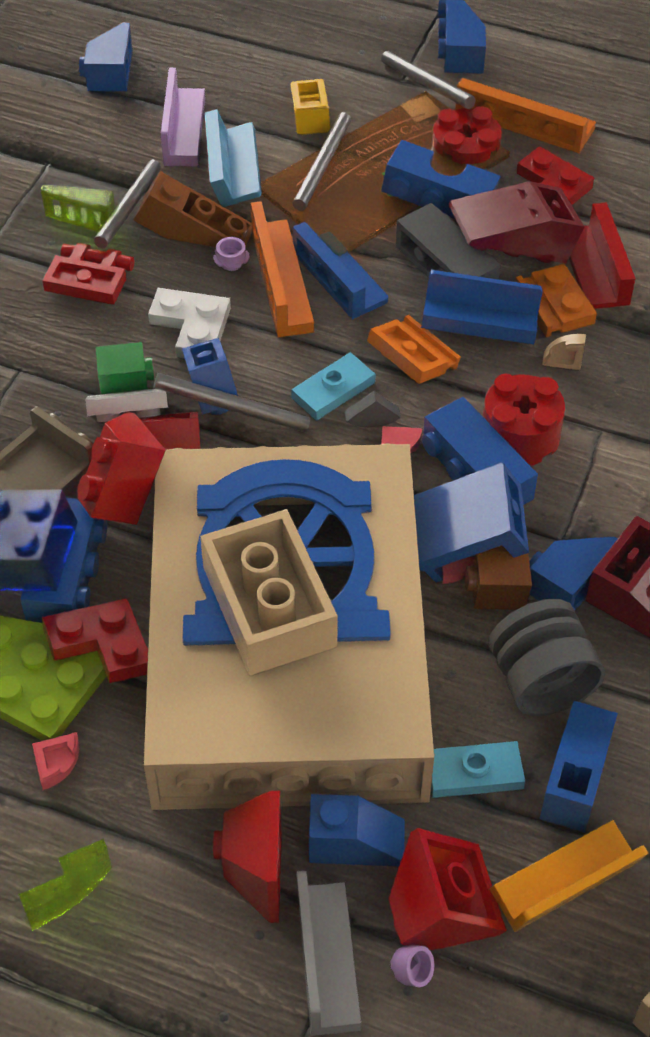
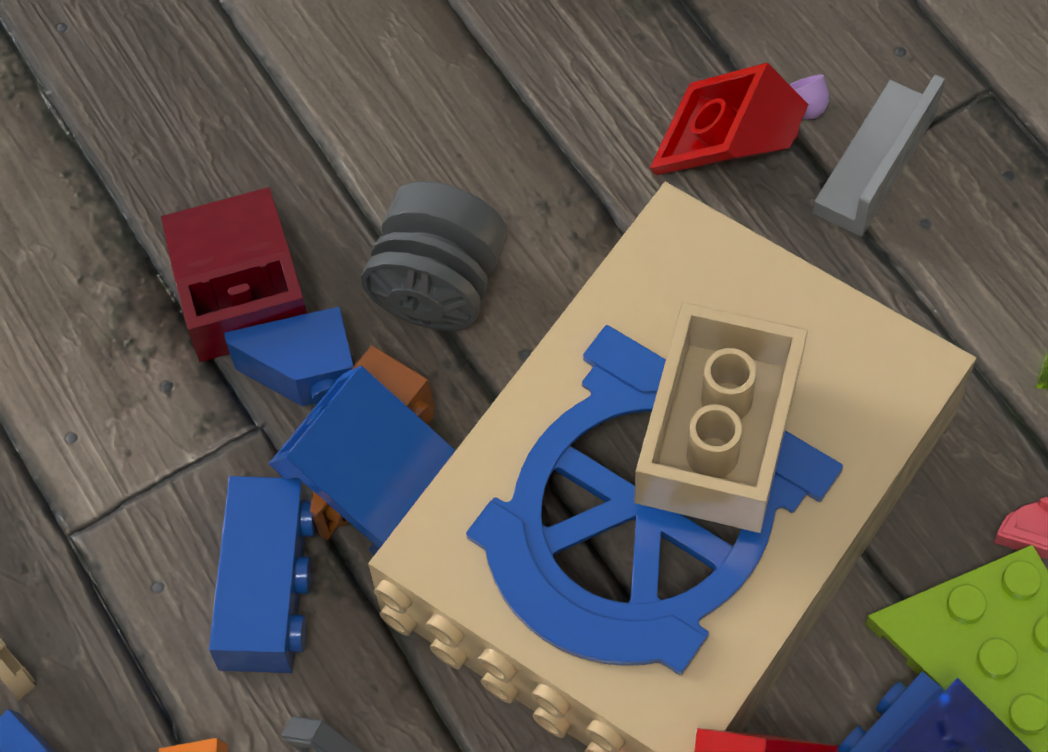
camera: 140 degrees left, 10 degrees up
red plate [42,598,148,683] -> none
red slope [213,790,282,923] -> none
blue slope [309,794,405,866] -> none
coral tile [381,426,422,453] -> none
medium azure plate [431,741,525,798] -> none
red brick [483,374,565,466] -> none
light orange panel [490,820,649,932] -> none
blue slope [540,701,618,833] -> none

